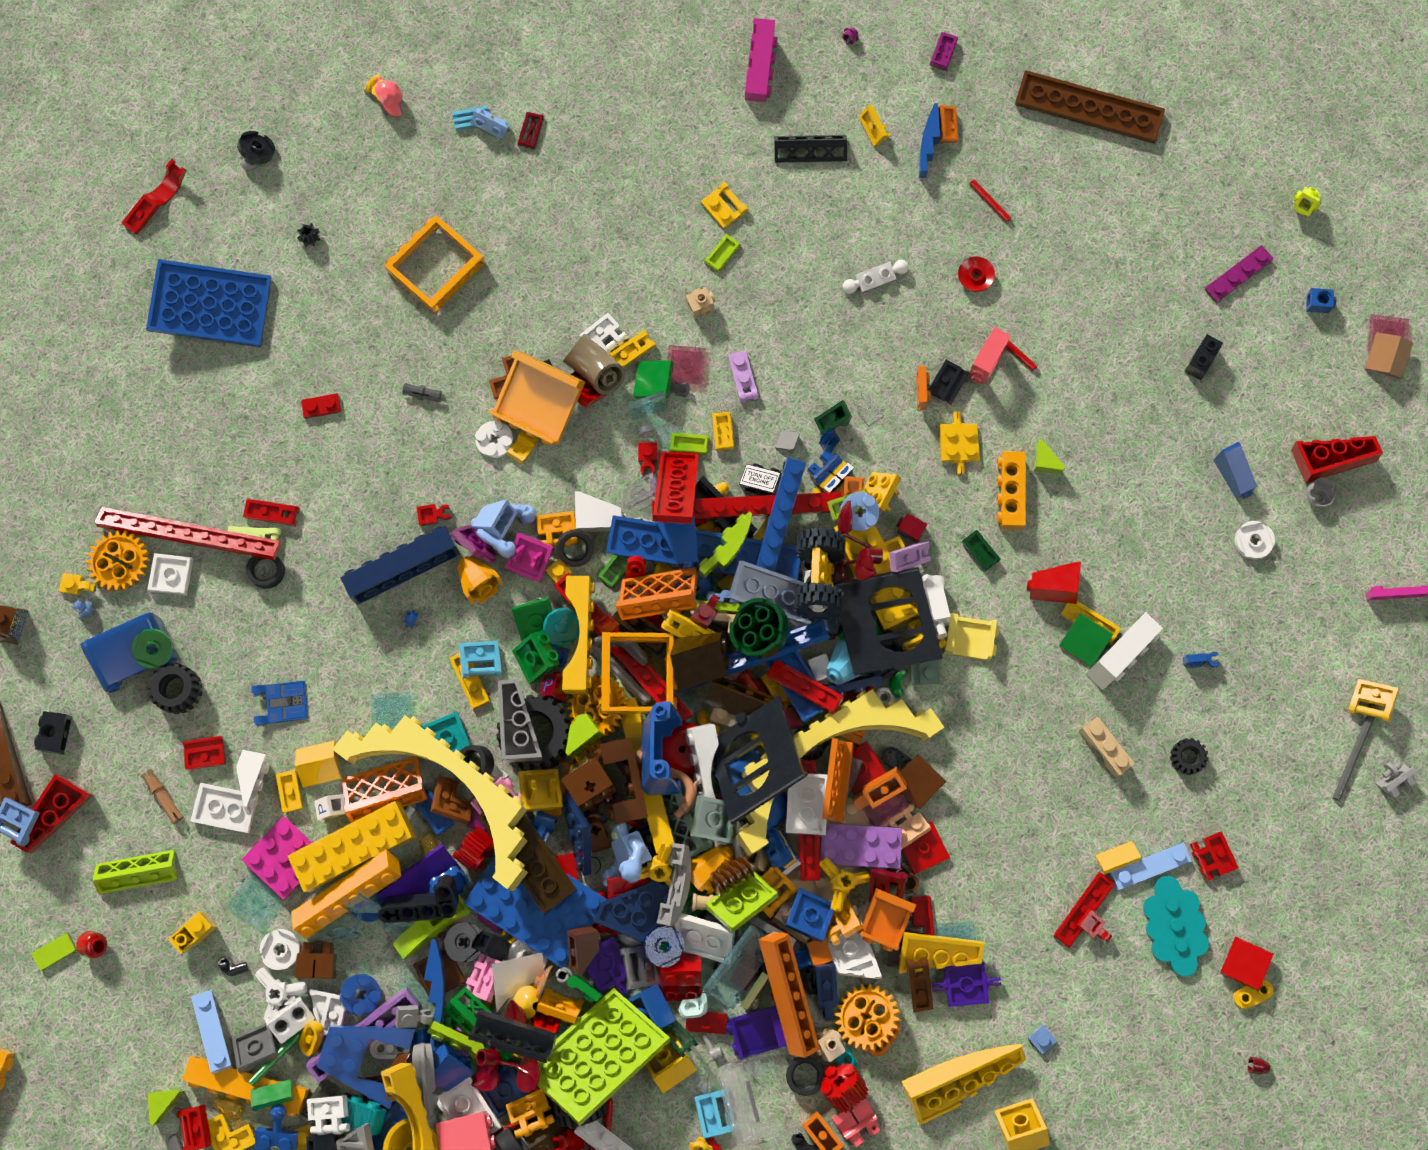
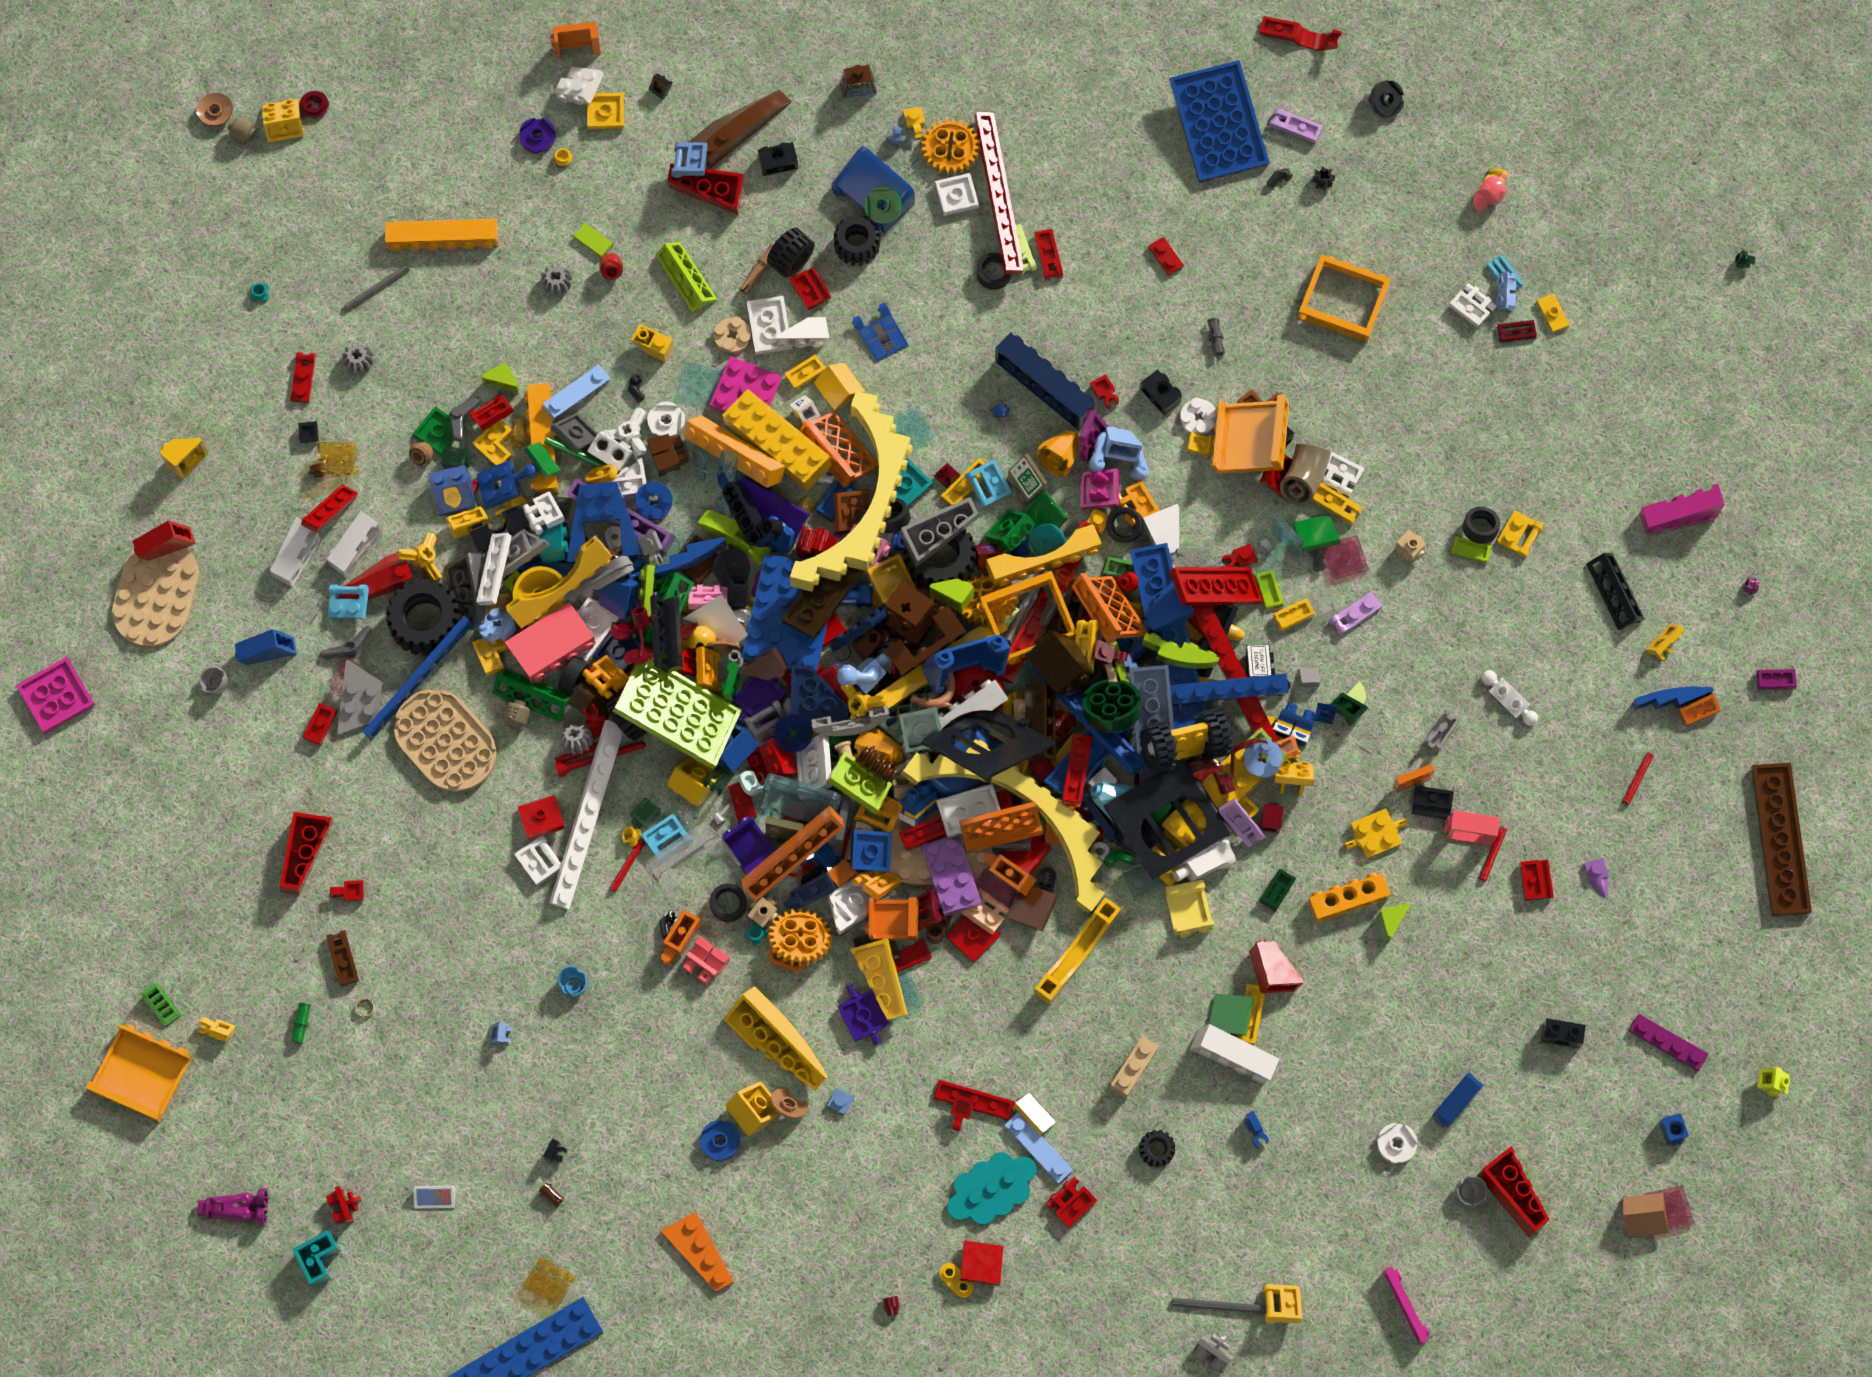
camera: 65 degrees right, 5 degrees down
yellow bush [819,857,870,912] -> none
red brick [821,1064,869,1113] -> none
reddish brown plate [906,957,933,1012] -> none
red dish [958,256,995,292] -> none
none -> light grey gear [541,264,572,296]
none -> clear green brick [630,797,661,831]
none -> tan plate [714,316,751,354]
none -> black tyre [767,227,815,278]
none -> medium nougat dish [771,1088,808,1119]
none -> blue plate [891,532,905,551]
none -> dark red tile [934,463,961,489]
none -> slope [1006,453,1048,506]
none -> yellow arch [1034,897,1121,1005]
none -> black brick [1140,369,1182,415]
none -> pearl dark grey arm [1267,168,1293,188]
none -> lavender plate [1269,108,1323,144]
none -> yellowish green tile [1347,682,1366,704]
none -> light grey hinge [1422,711,1461,754]
none -> white plate [1449,283,1498,328]
none -> black tyre [1462,507,1501,544]
none -> red plate [1519,859,1554,901]
none -> yellow plate [1536,293,1570,334]
none -> medium lavender plate [1584,858,1609,898]

